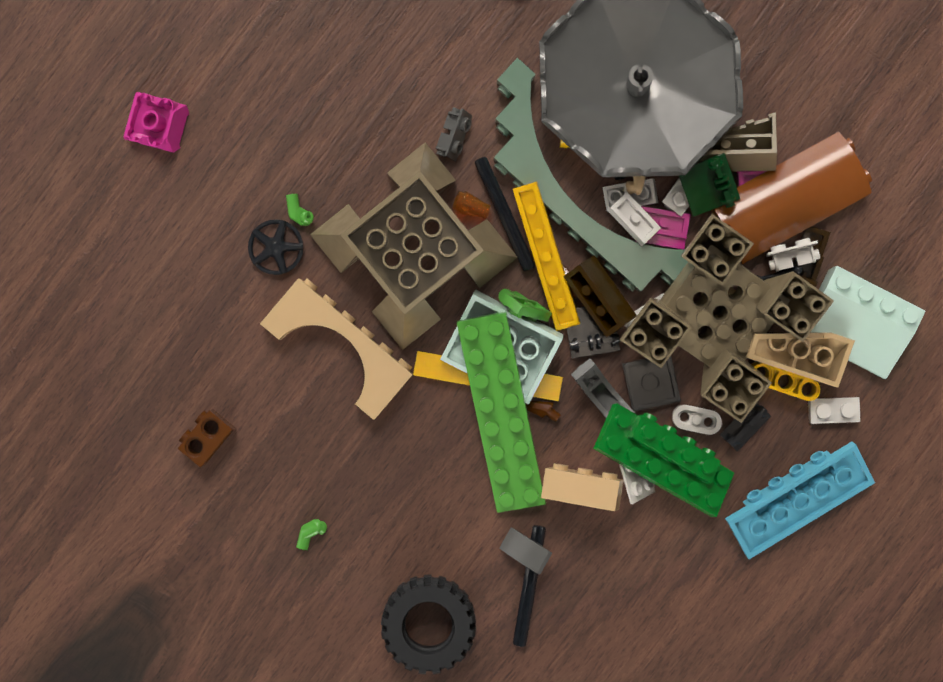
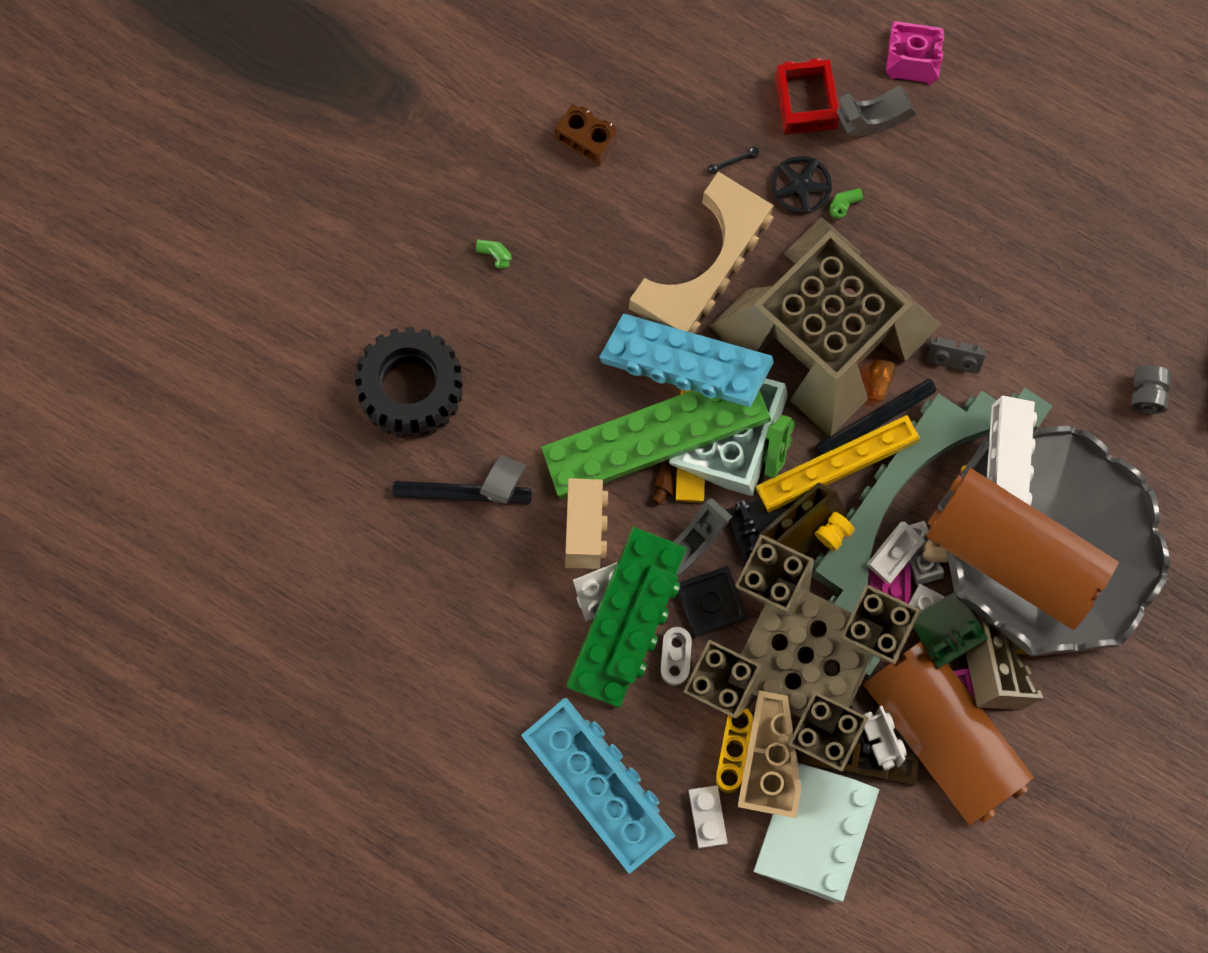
camera: 75 degrees right, 15 degrees down
black hinge [719,403,771,452] -> none
none -> medium azure plate [599,313,774,408]
none -> black hinge [708,146,759,174]
none -> red window [775,58,840,135]
none -> yellow wheel [815,512,855,552]
none -> dark grey arch [836,85,917,136]
none -> dark orange cylinder [926,468,1119,631]
none -> white brick [987,396,1037,506]

